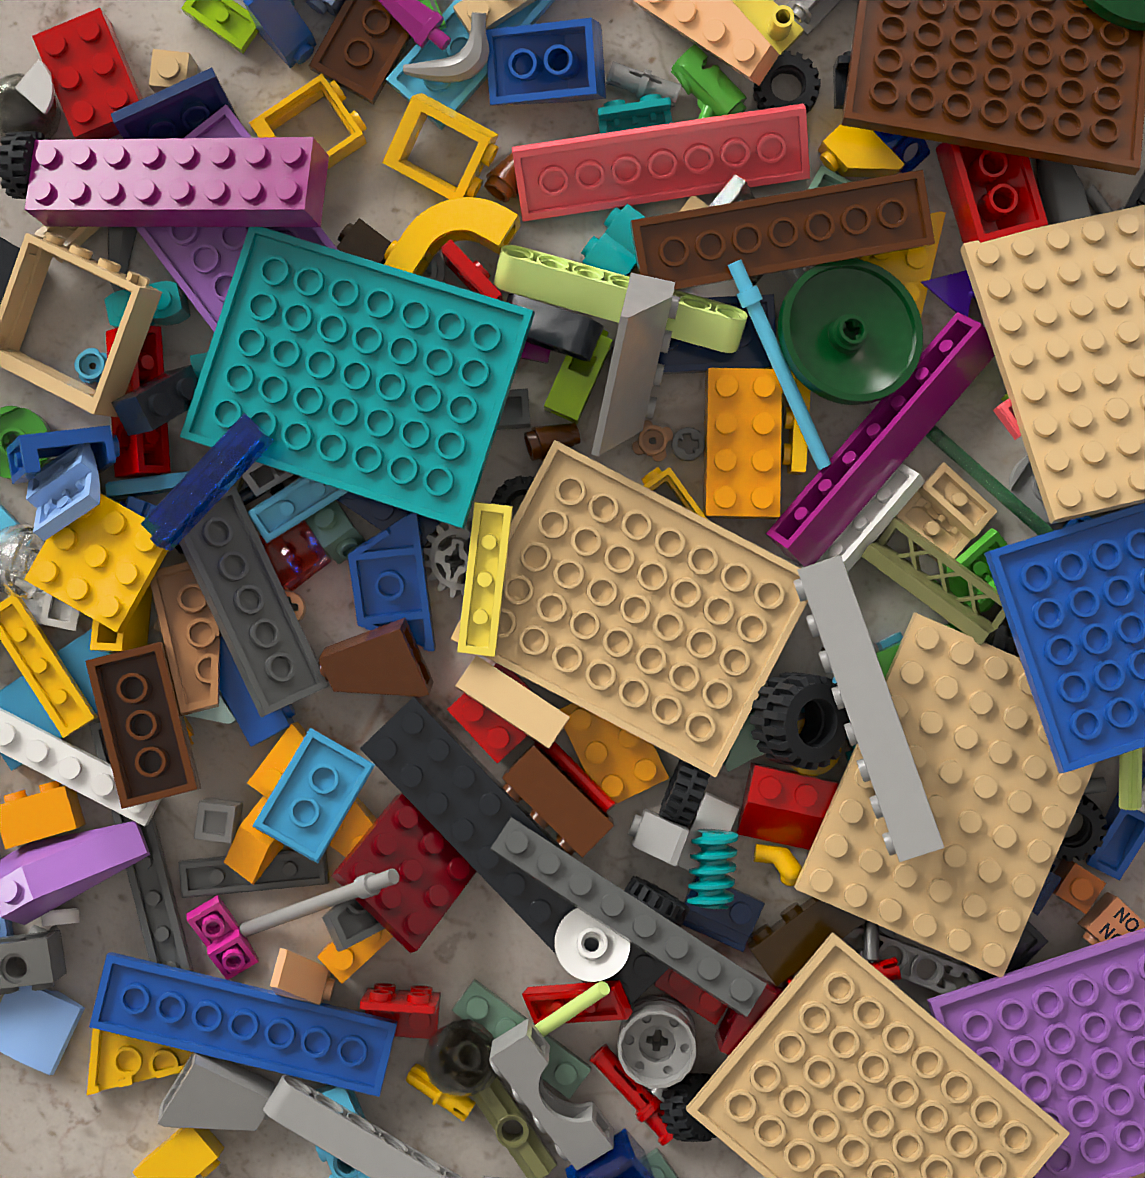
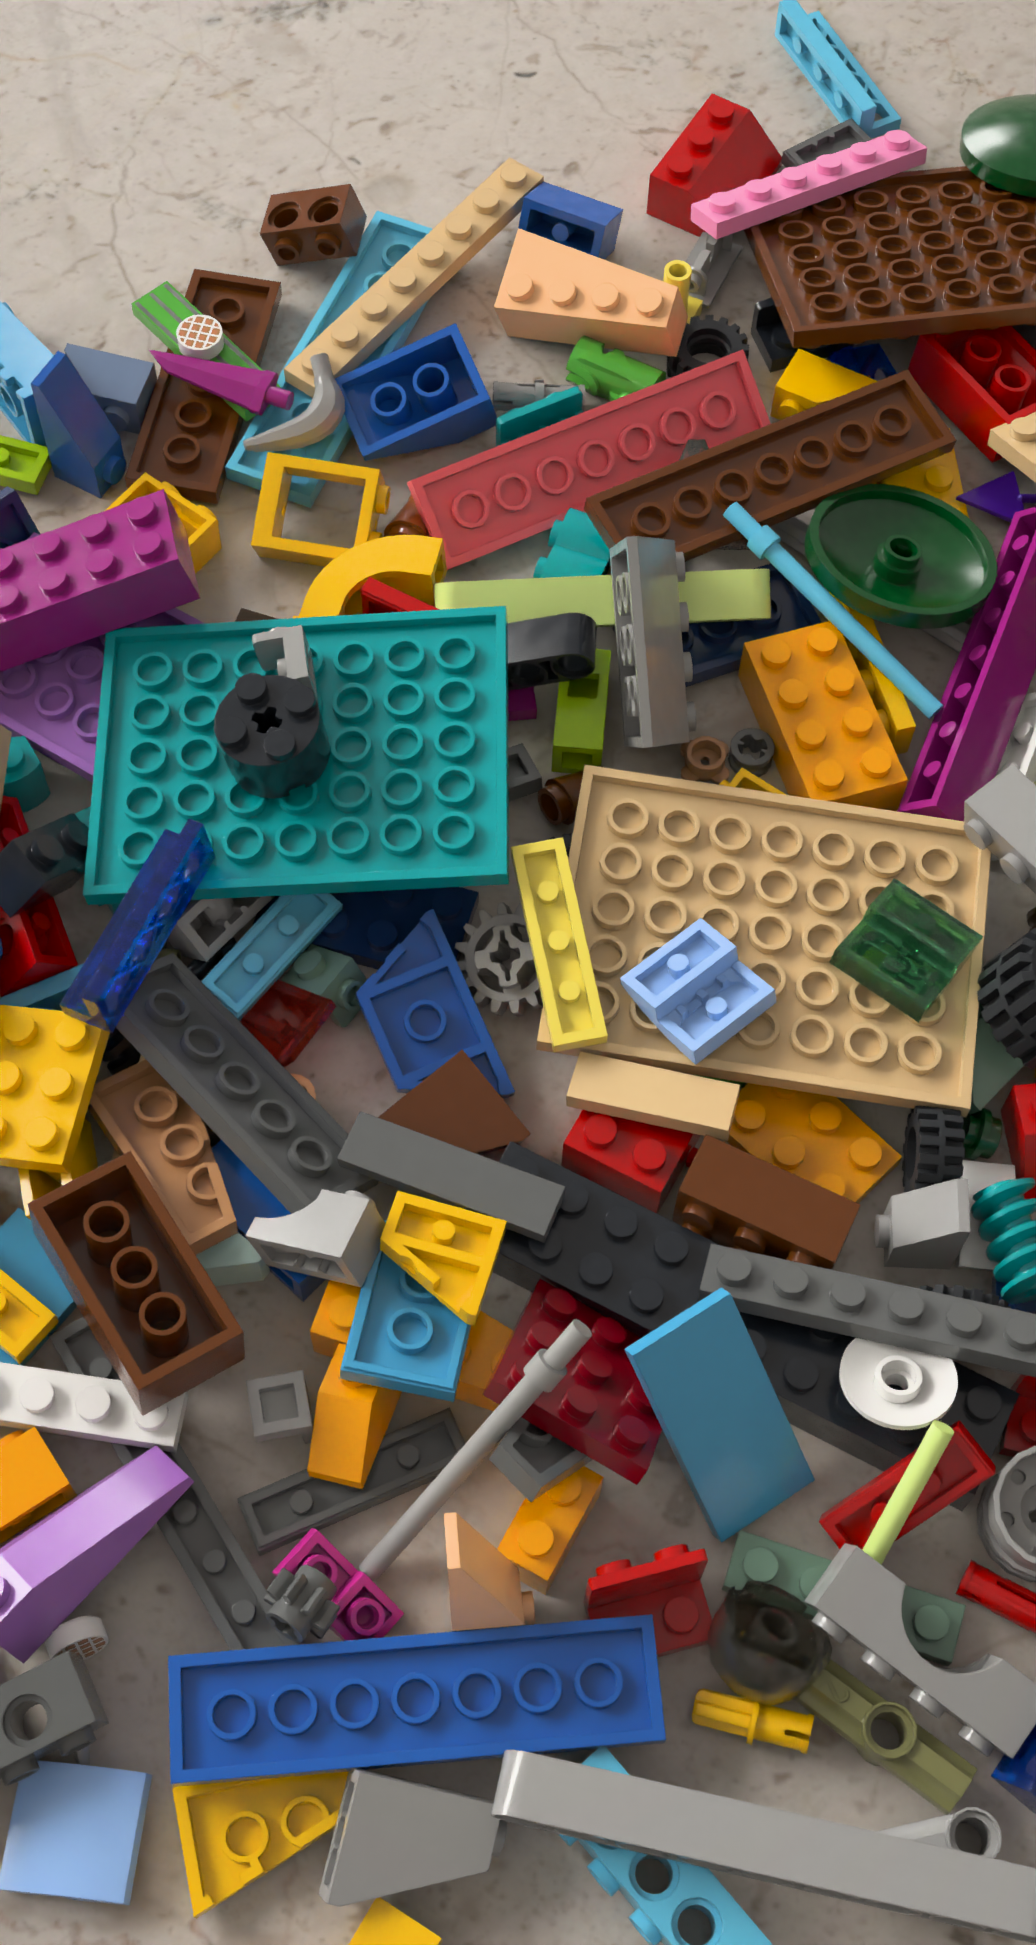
camera: 20 degrees left, 25 degrees down
none -> black brick [214,673,330,799]
none -> light grey arch [245,1189,386,1287]
none -> light grey bracket [252,625,319,705]
none -> dark grey gear [264,1565,340,1643]
none -> dark grey tile [337,1111,566,1243]
none -> yellow wing [380,1191,507,1326]
none -> light blue slope [620,918,777,1065]
none -> dark azure tile [624,1288,815,1543]
none -> clear green slope [829,878,983,1023]
none -> dark green plate [962,1108,1002,1160]

